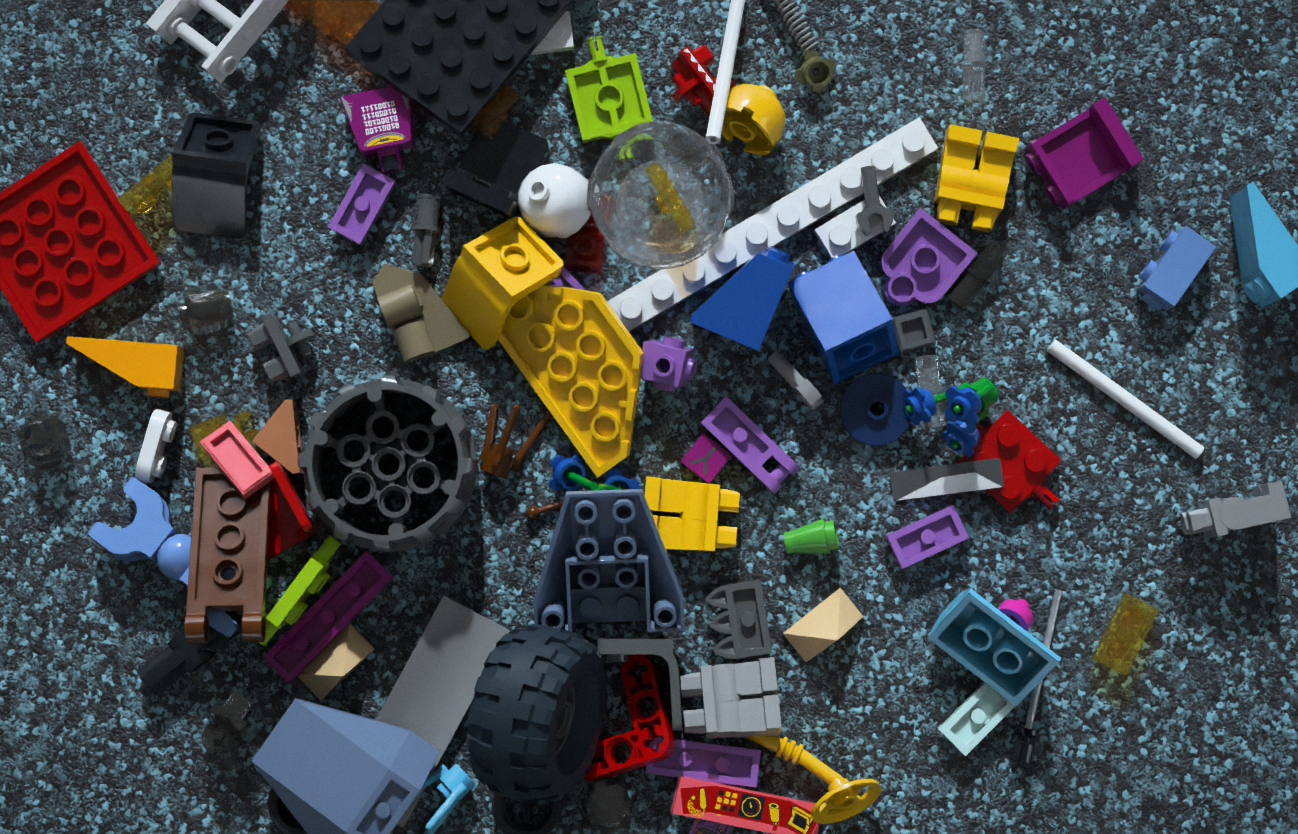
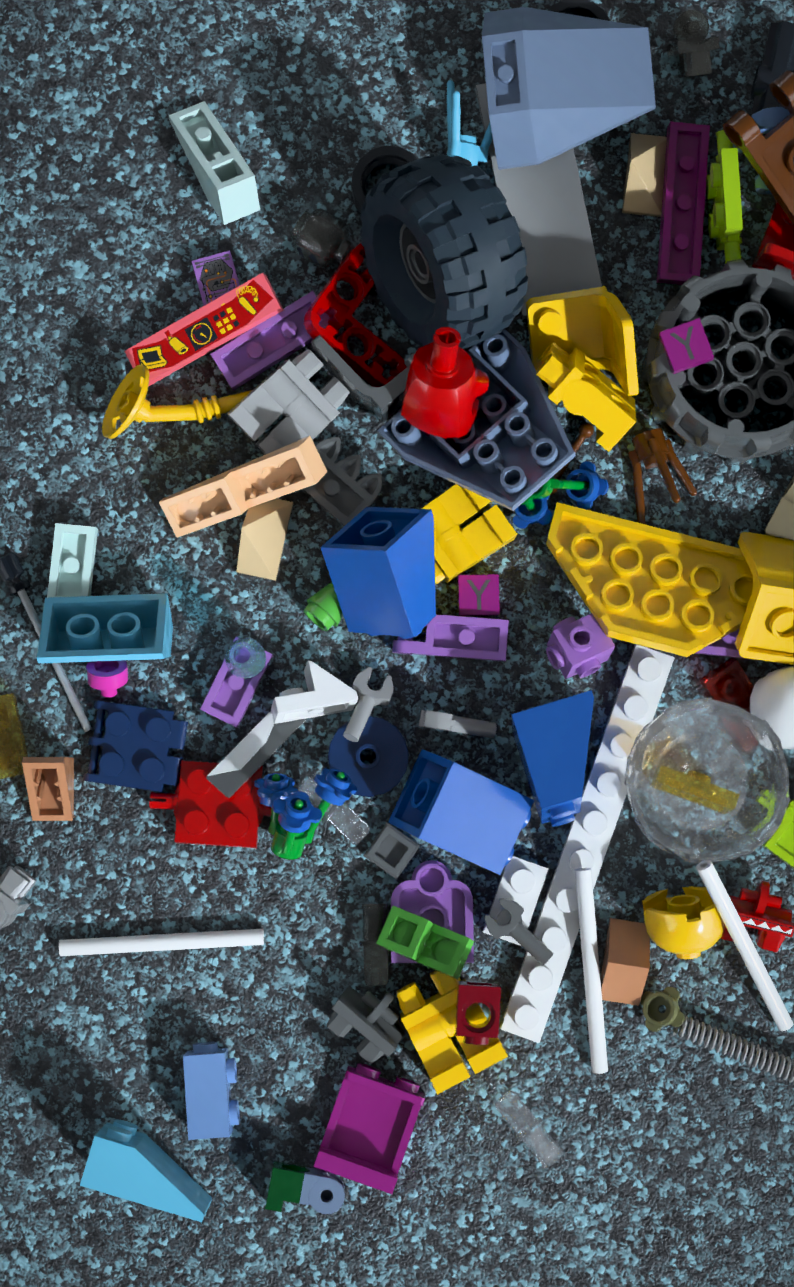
camera: 145 degrees right, 0 degrees up
none -> nougat slope [22,757,74,821]
none -> dark blue plate [82,700,188,792]
none -> light nougat slope [159,436,328,537]
none -> clear light blue cone [225,638,266,678]
none -> leg [265,1161,345,1214]
none -> white slope [271,661,358,724]
none -> blue slope [320,507,436,639]
none -> dark grey hips [326,985,405,1063]
none -> light grey bar [343,667,393,742]
none -> bright green slope [376,906,474,980]
none -> red piece [401,327,489,439]
none -> dark red brick [455,981,501,1045]
none -> yellow piece [526,286,639,396]
none -> yellow hips [536,342,636,452]
none -> white piece [575,868,608,1074]
none -> nougat slope [601,918,650,1006]
none -> magenta tile [659,318,714,374]

